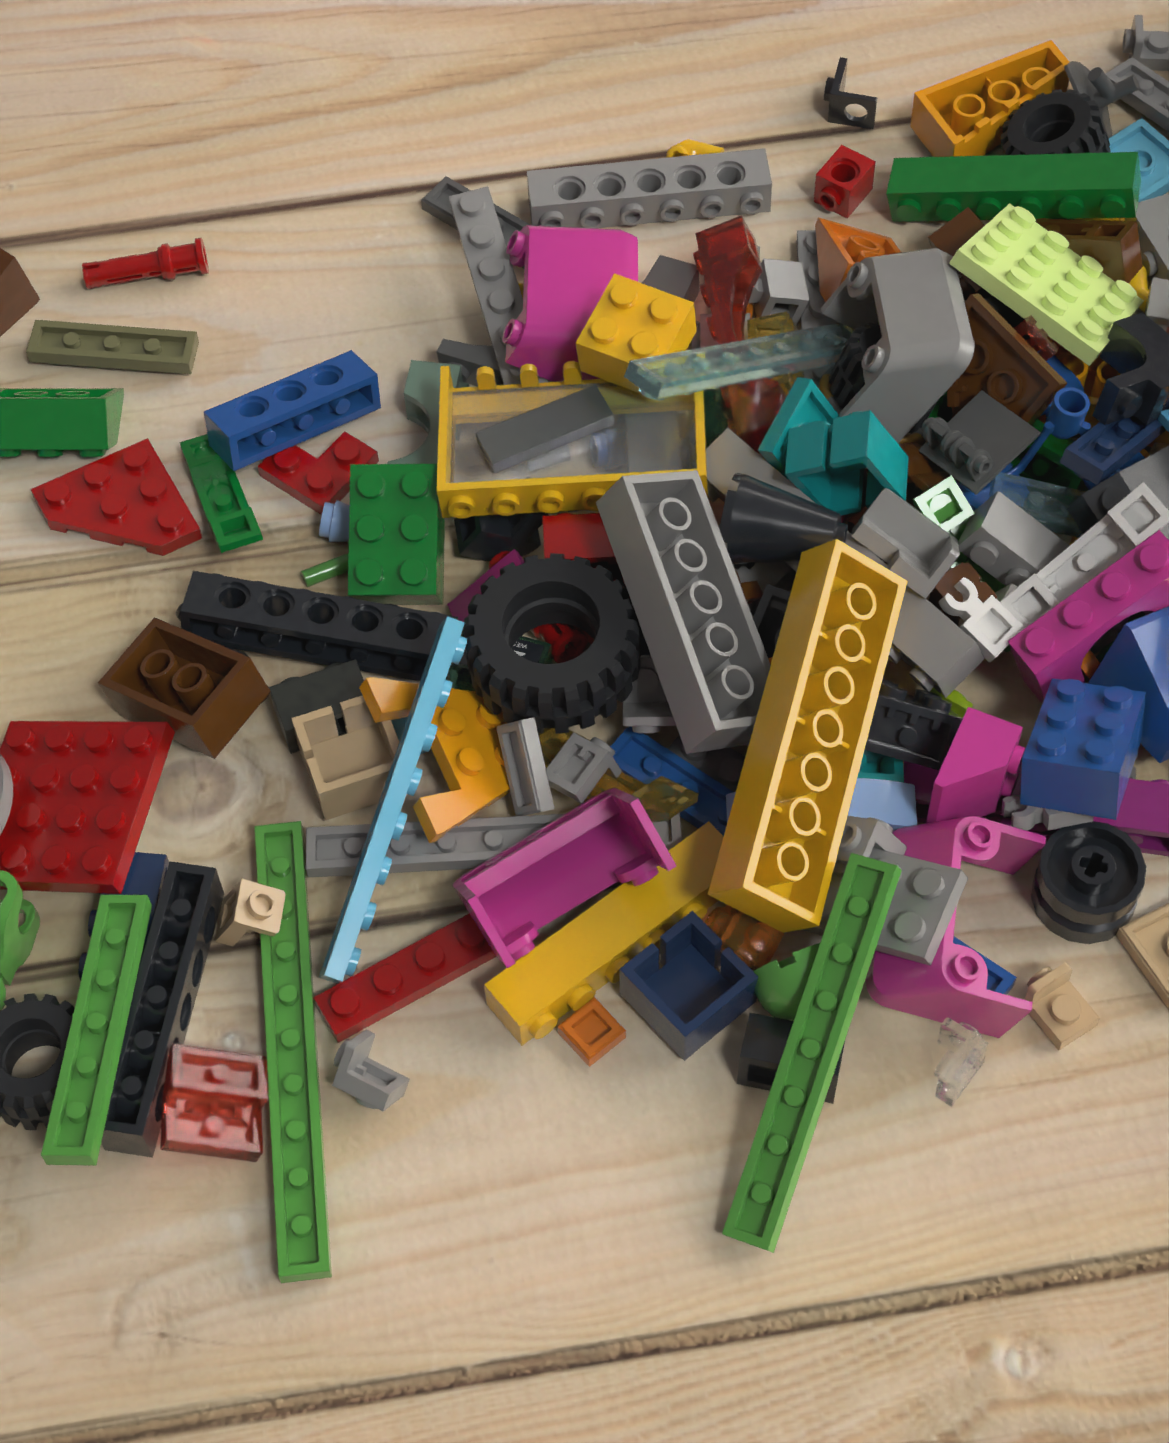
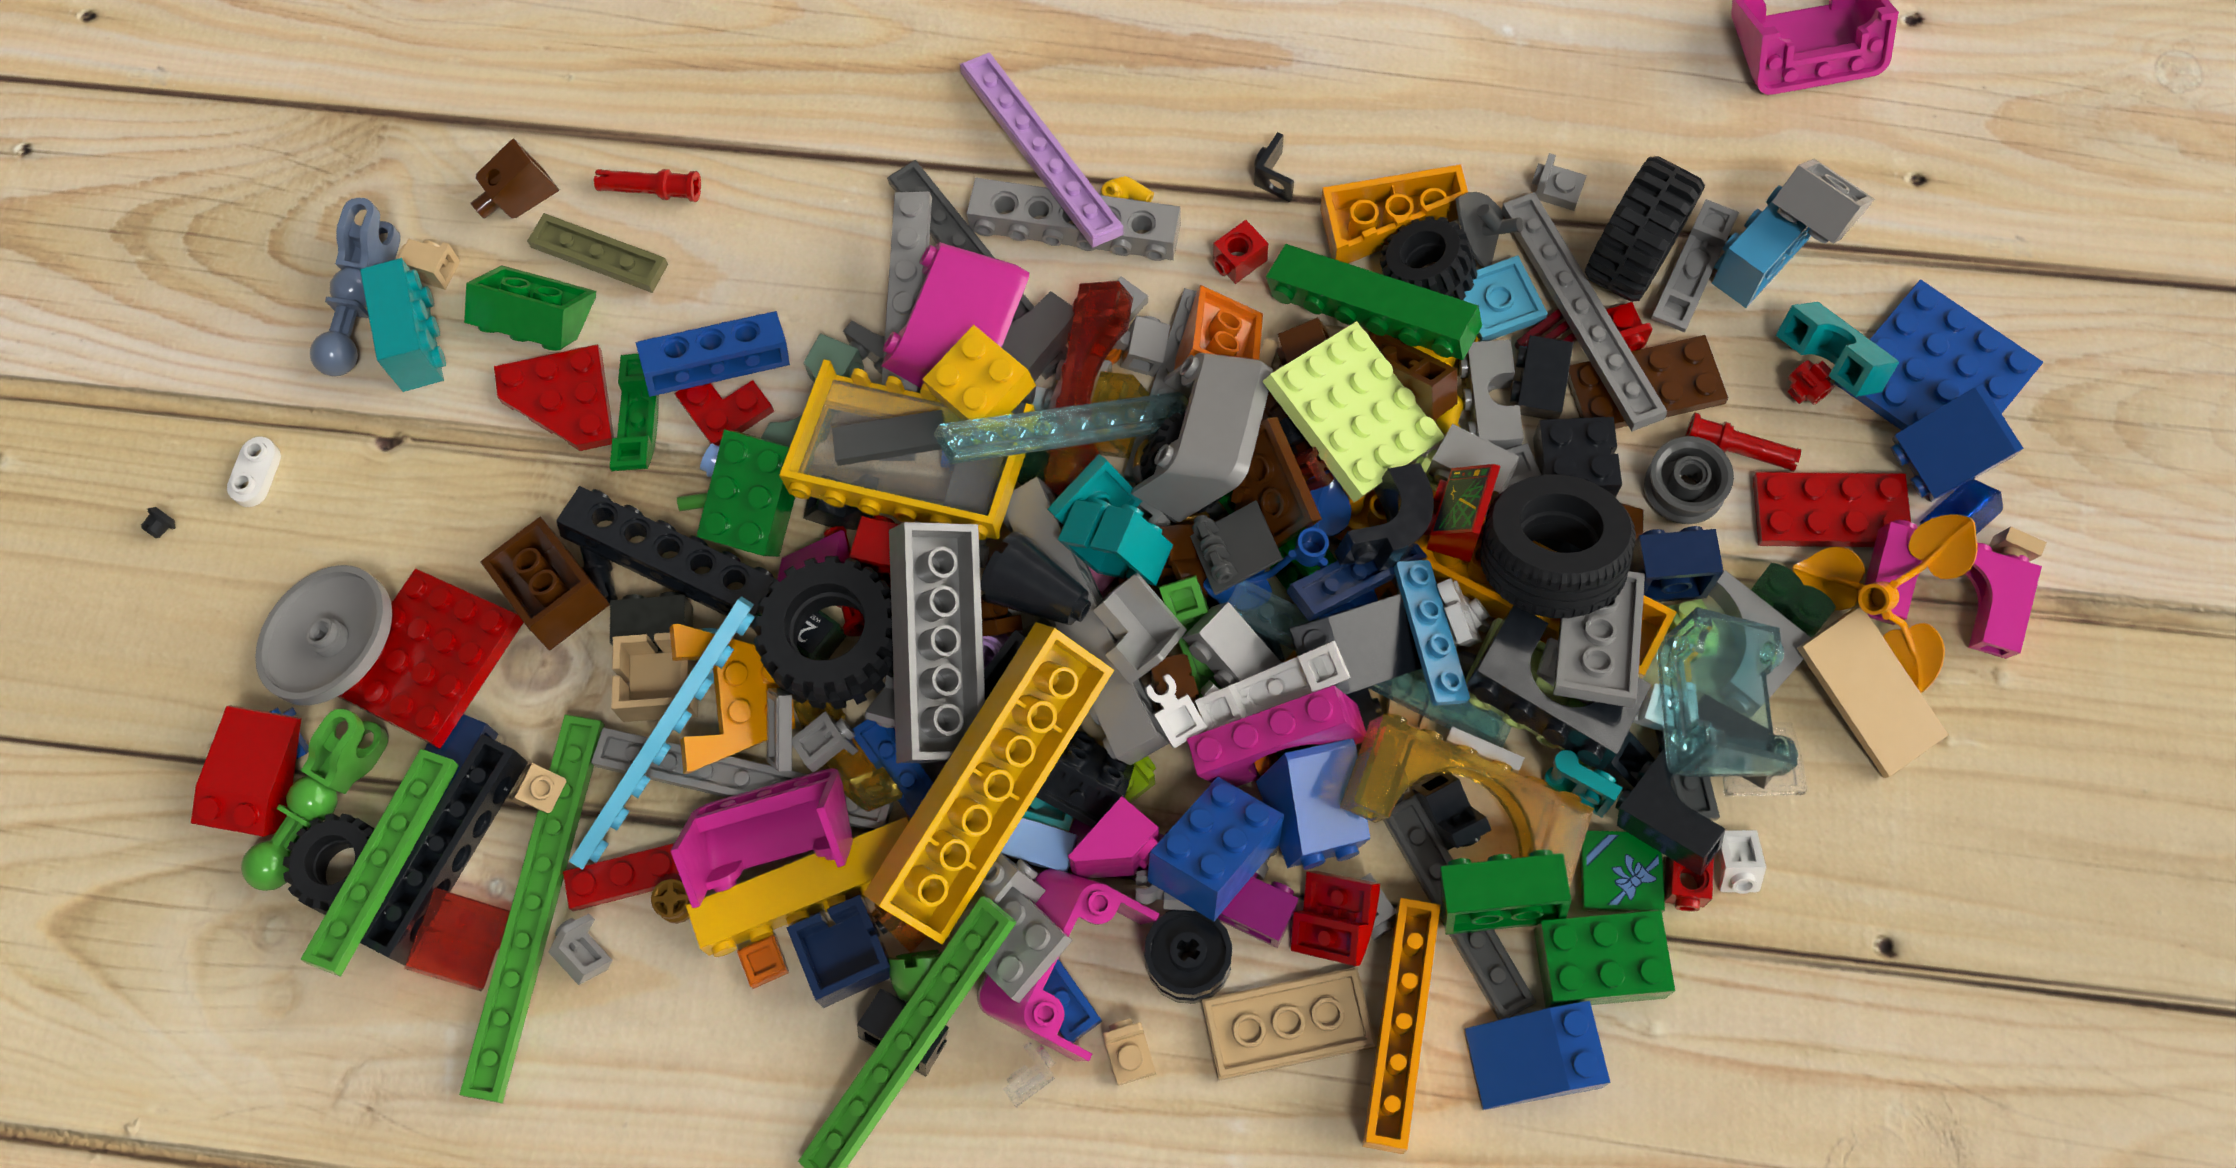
camera: 20 degrees right, 10 degrees up
none -> pearl gold wheel [651,879,690,924]
none -> lavender tile [960,52,1124,248]

